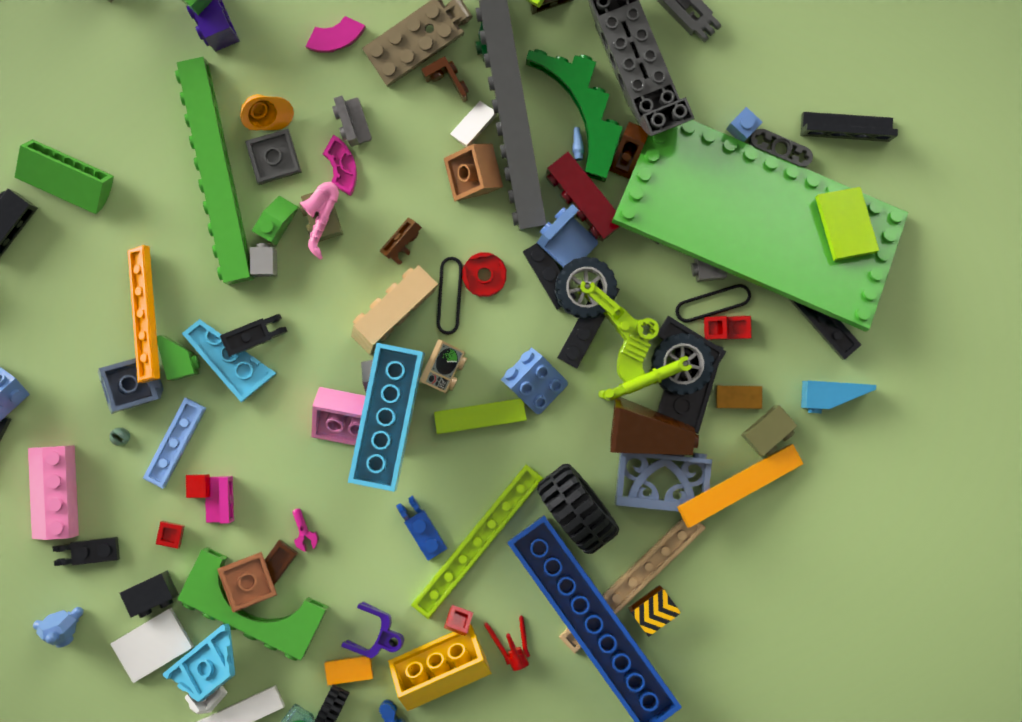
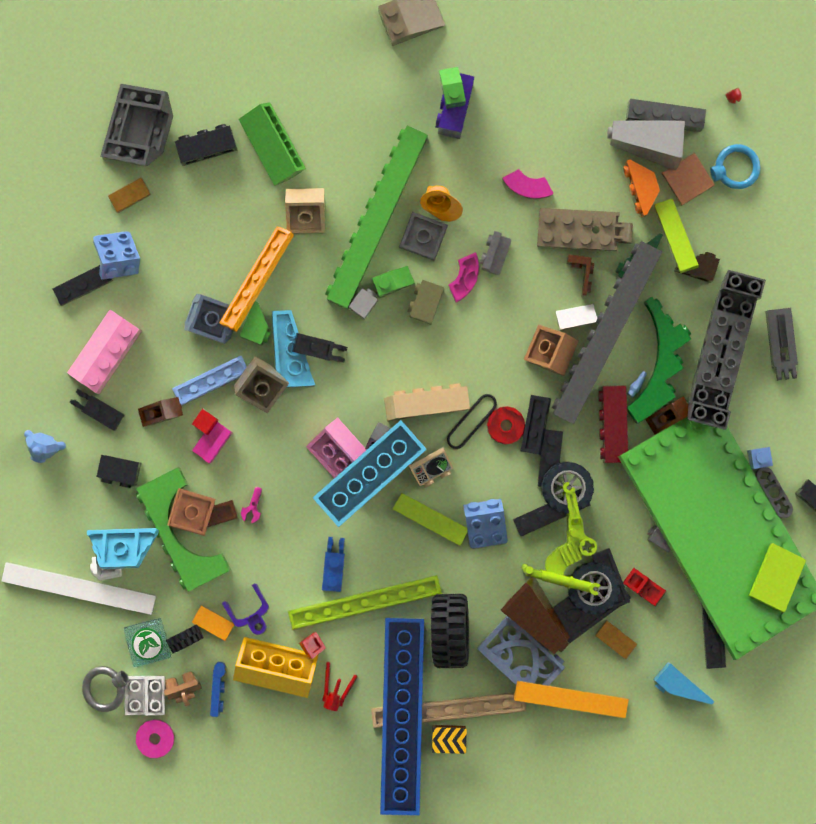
camera: 40 degrees right, 0 degrees up
sand green hinge [109,428,130,446] -> none
white tile [110,607,194,683] -> none
red plate [156,521,185,549] -> none
bright pink piece [300,182,339,260] -> none
reddish brown plate [379,217,422,264] -> none
medium blue bracket [537,204,598,267] -> none
black piece [675,284,751,322] -> none
olive brick [741,405,797,456] -> none
none -> reddish brown slope [138,397,183,427]
none -> dark tan slope [234,356,289,413]
none -> tan slope [285,188,325,233]
none -> black plate [521,395,551,455]

